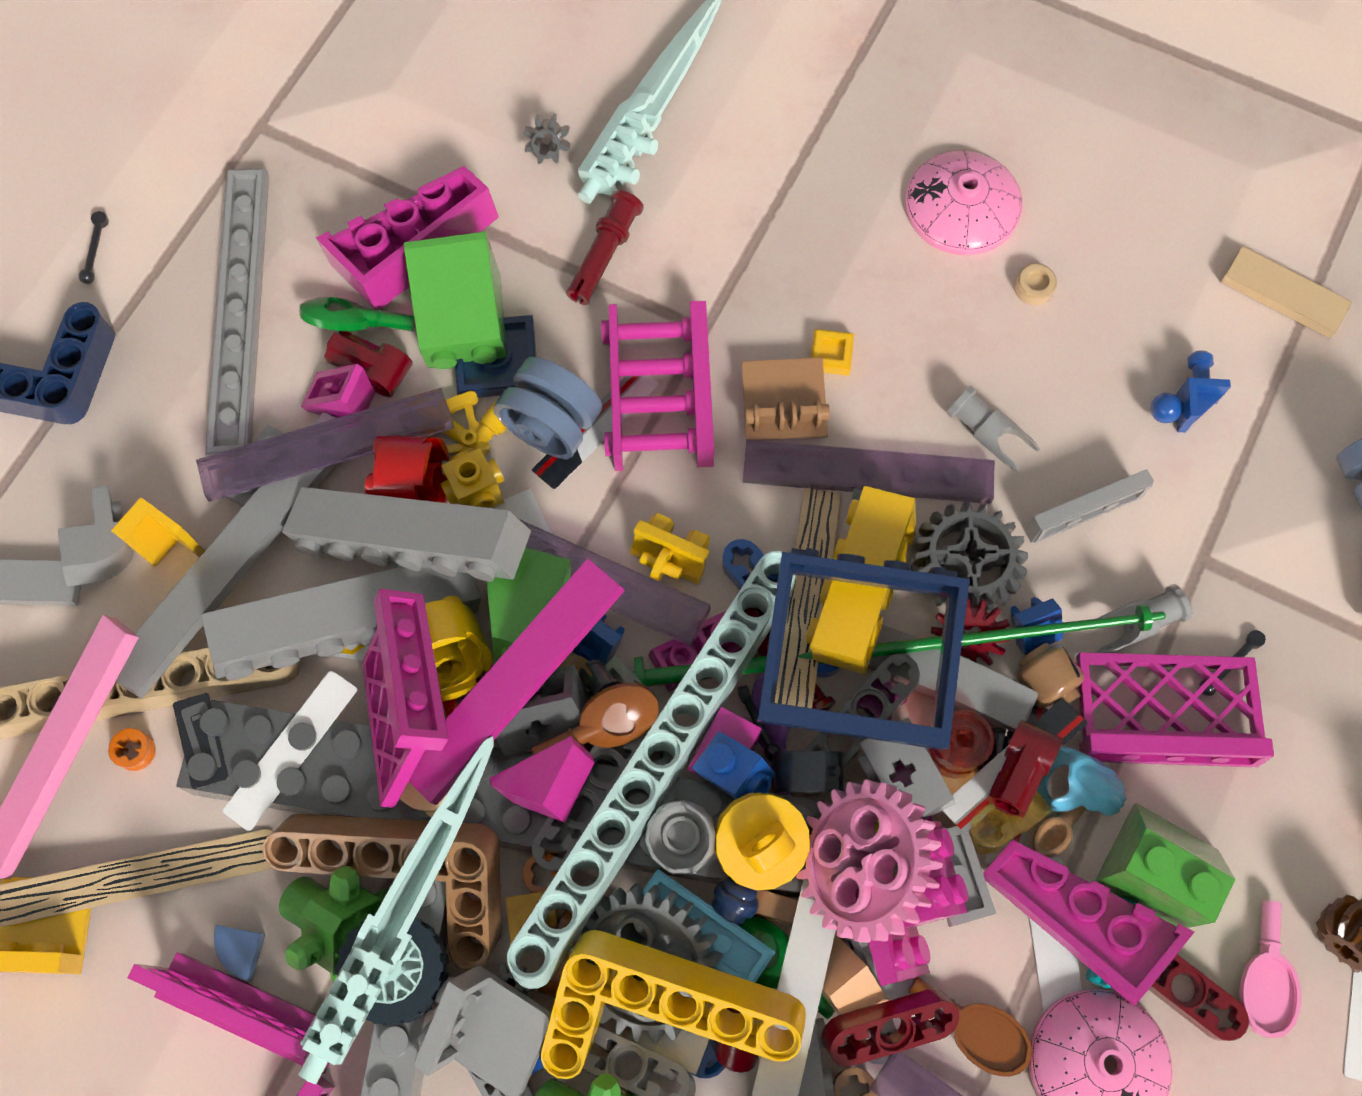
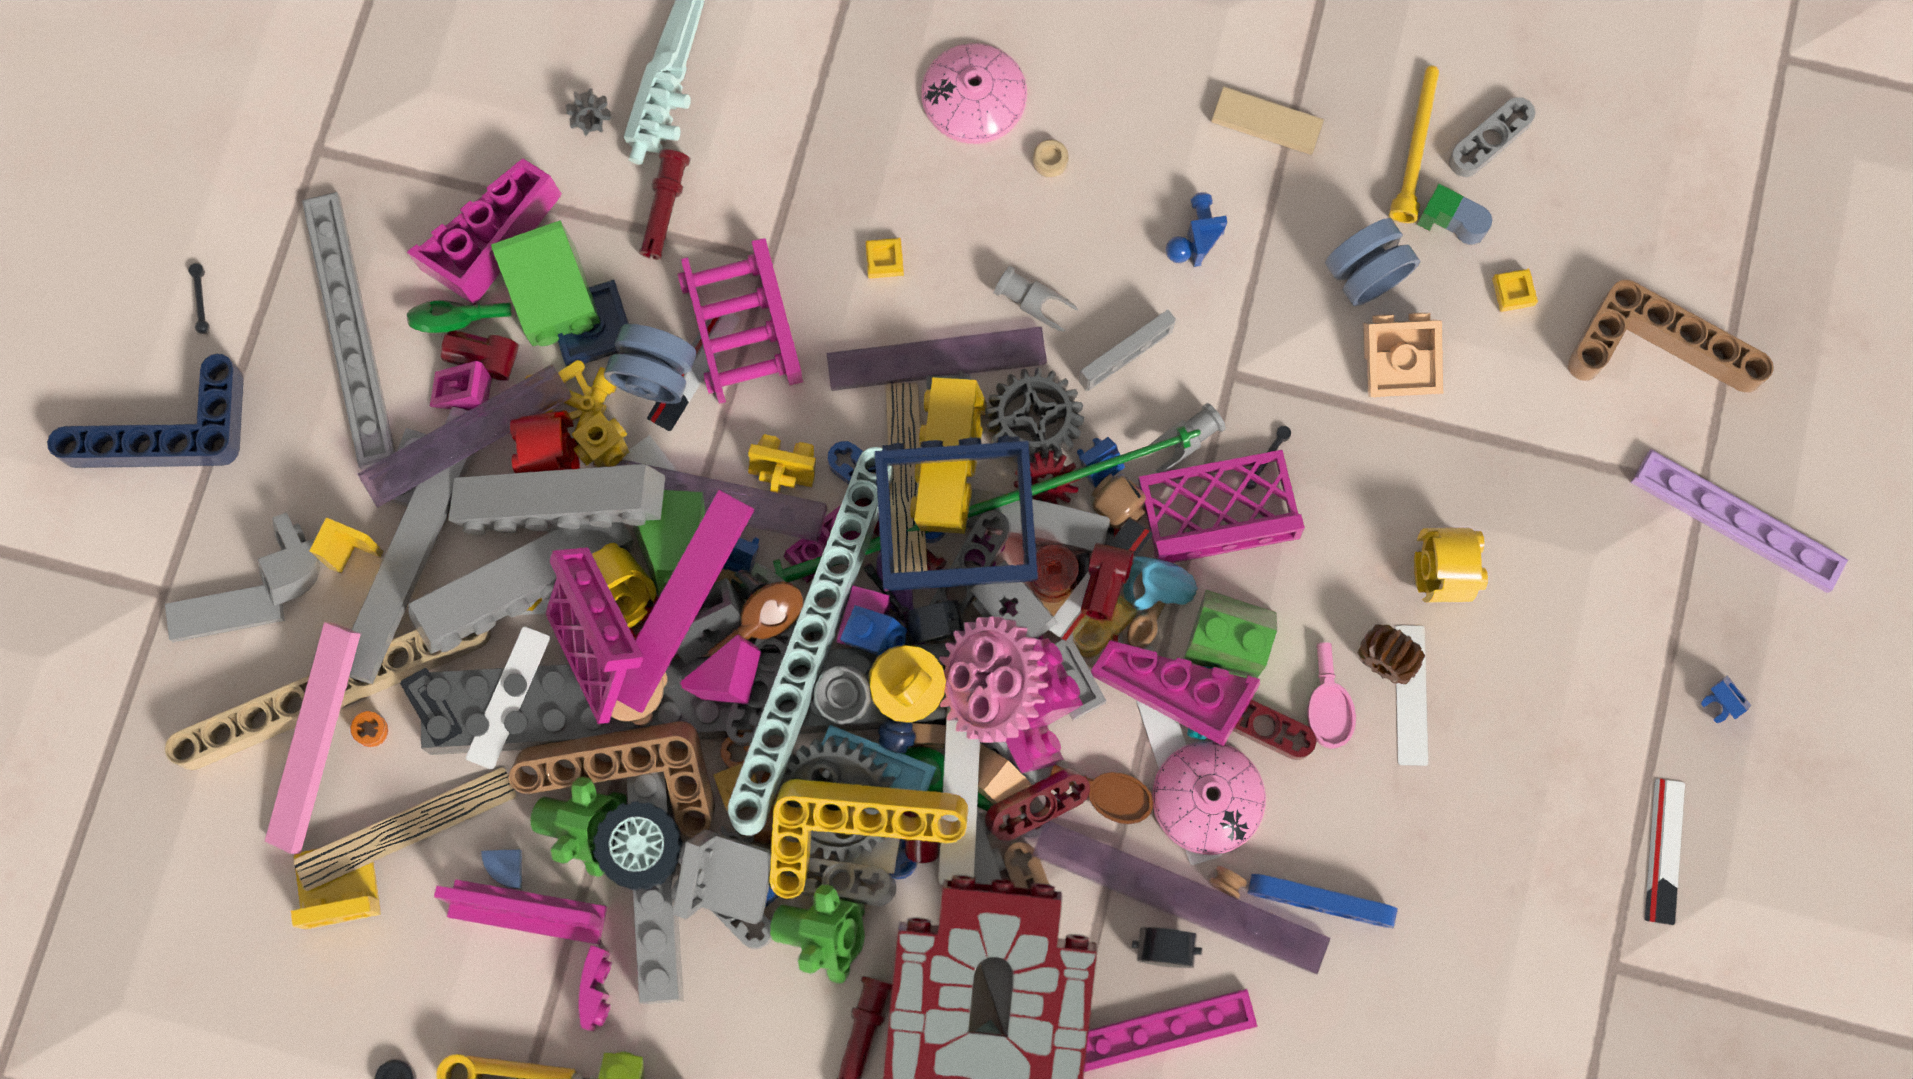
camera: 15 degrees left, 5 degrees up
light aqua piece [298,736,494,1084] -> none
medium nougat hinge [741,357,830,441] -> none

